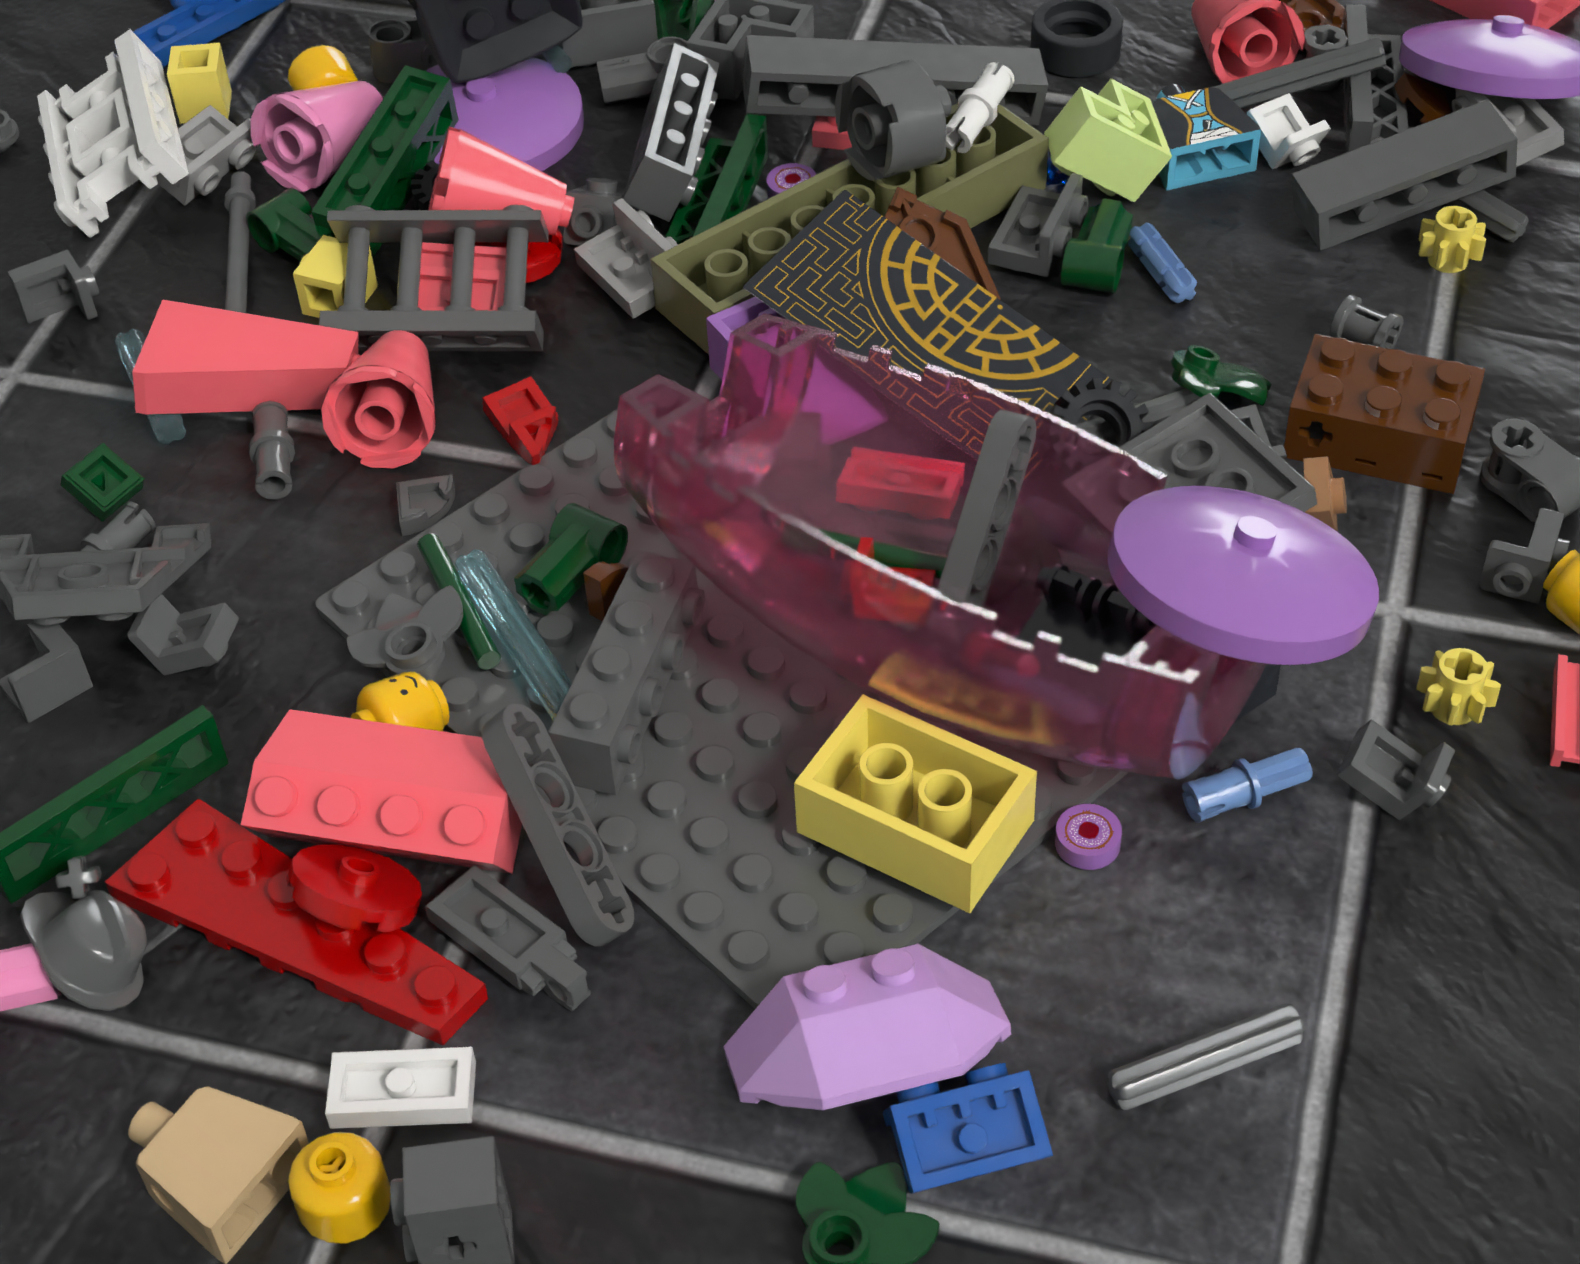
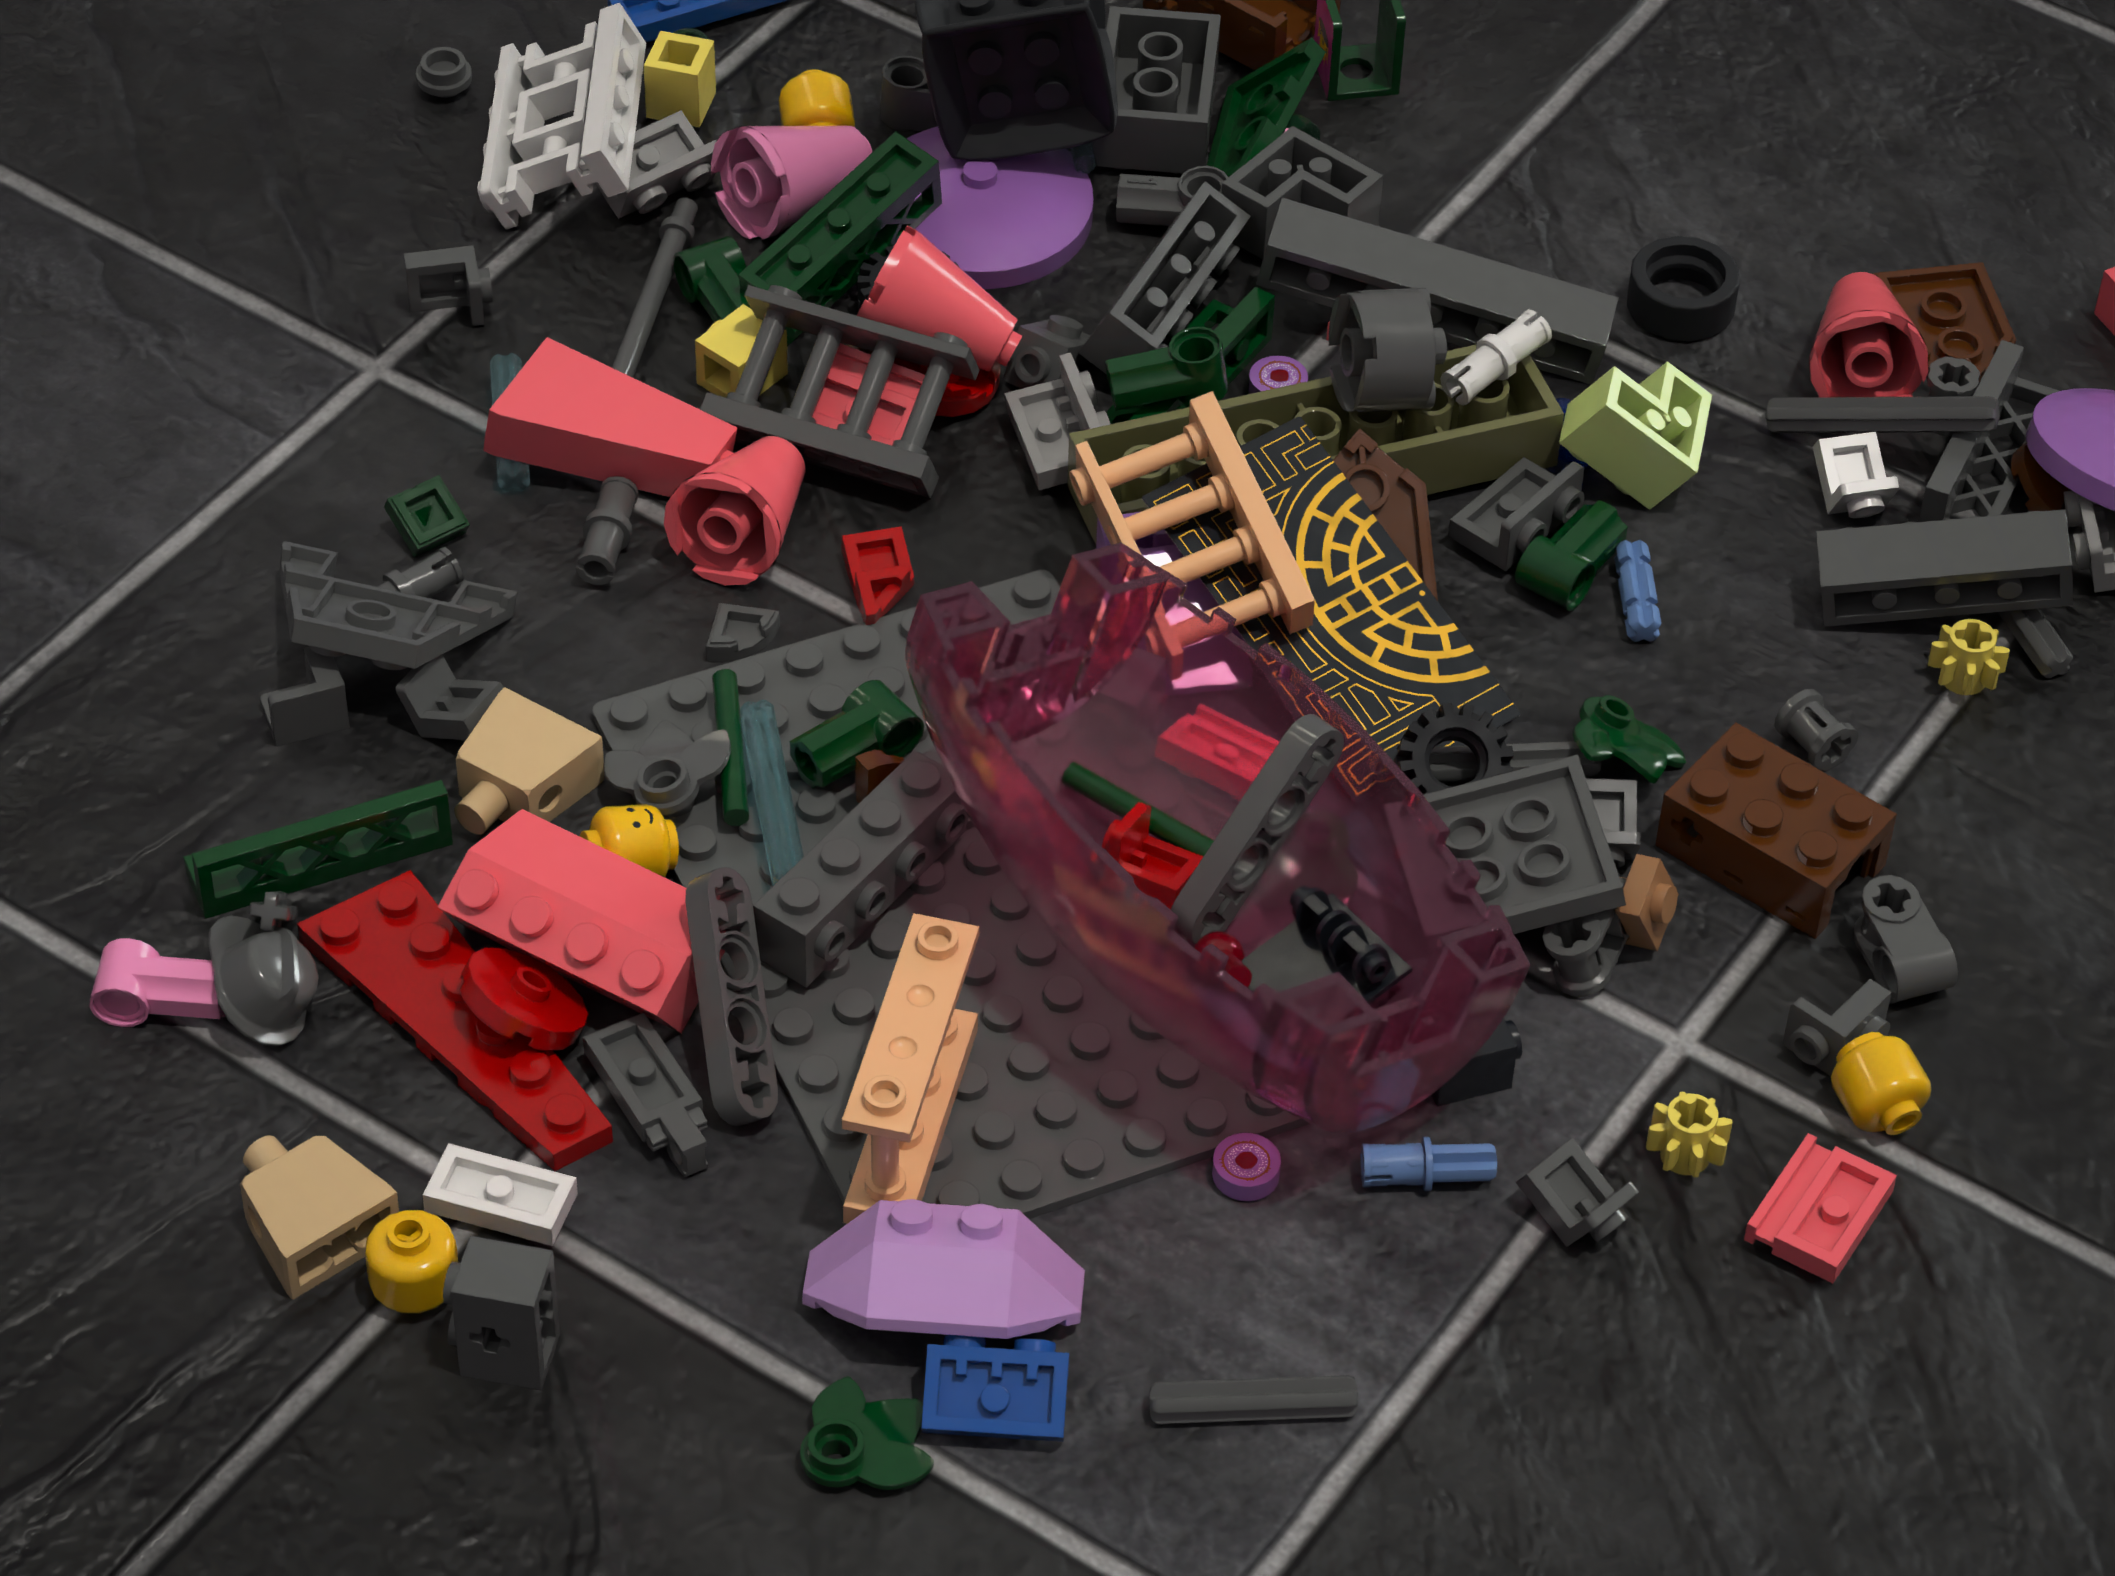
camera: 15 degrees right, 0 degrees up
light yellow brick [794,694,1037,913] -> none
medium lavender dish [1107,486,1379,665] -> none
torso [1152,84,1261,190] -> none
none -> tan torso [454,687,605,835]
none -> light nougat fence [842,913,979,1224]
none -> light nougat fence [1069,391,1315,680]
none -> dark green piece [1105,327,1228,411]

